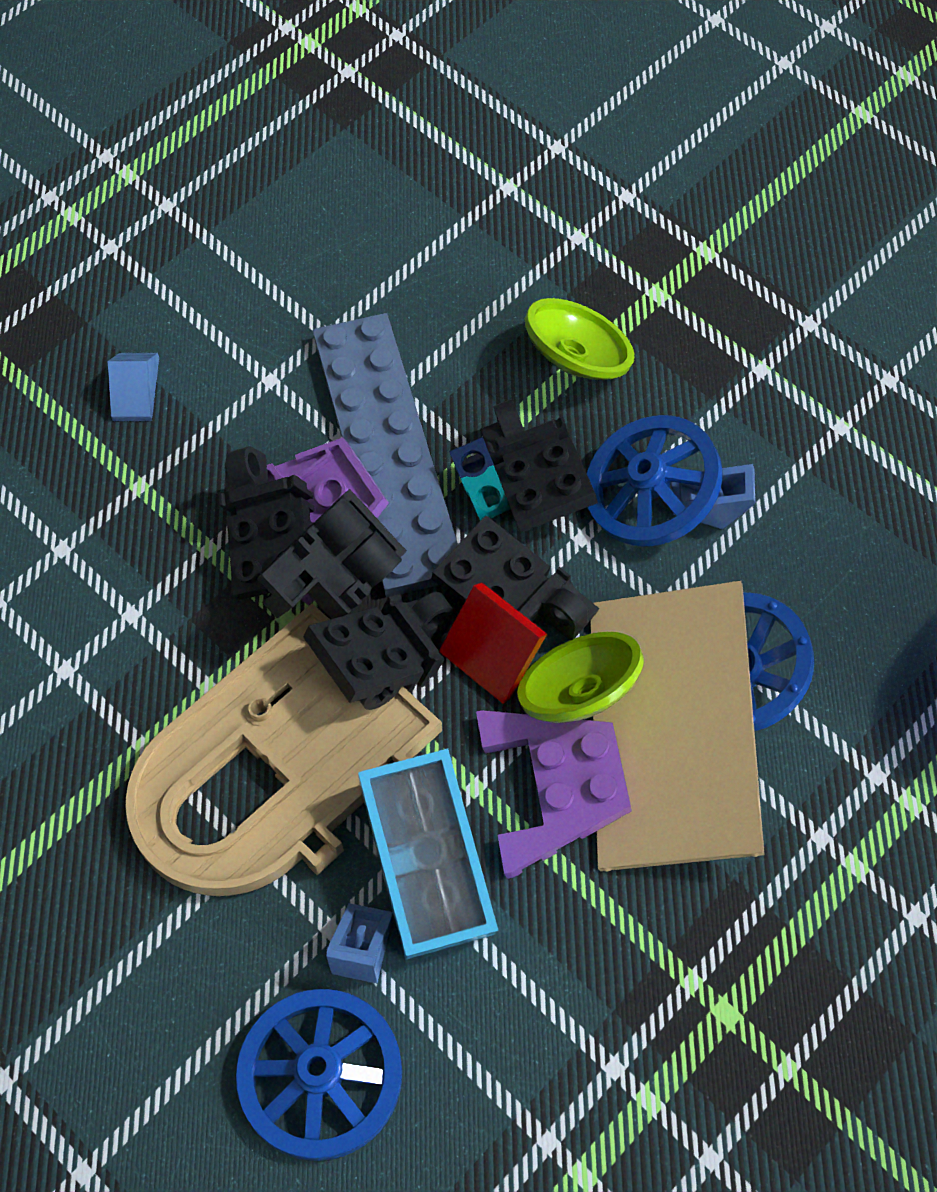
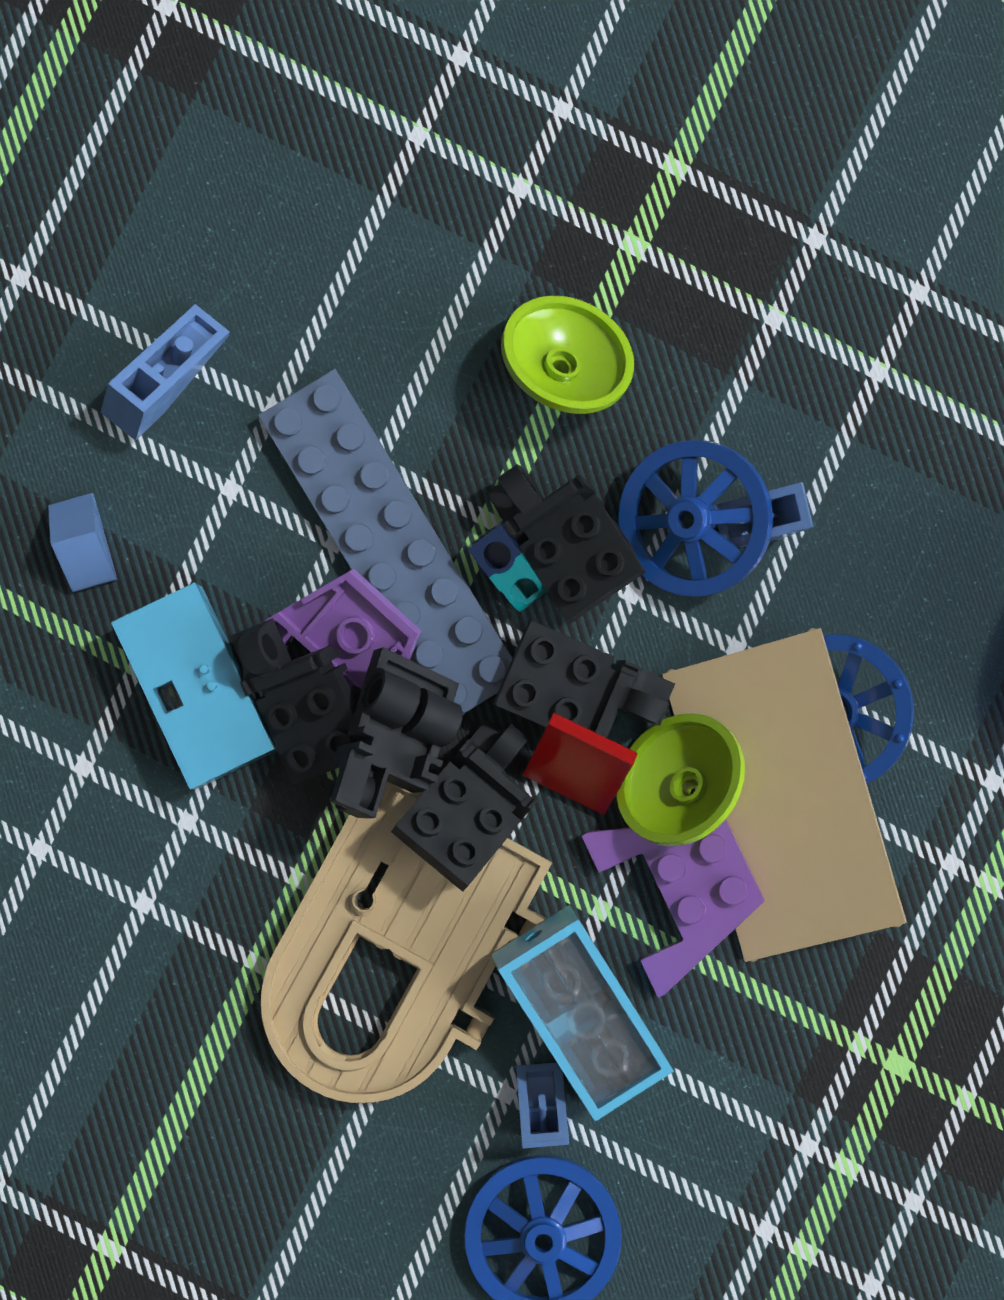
camera: 20 degrees left, 25 degrees up
none -> medium blue slope [101,304,230,441]
none -> medium azure brick [111,582,277,790]

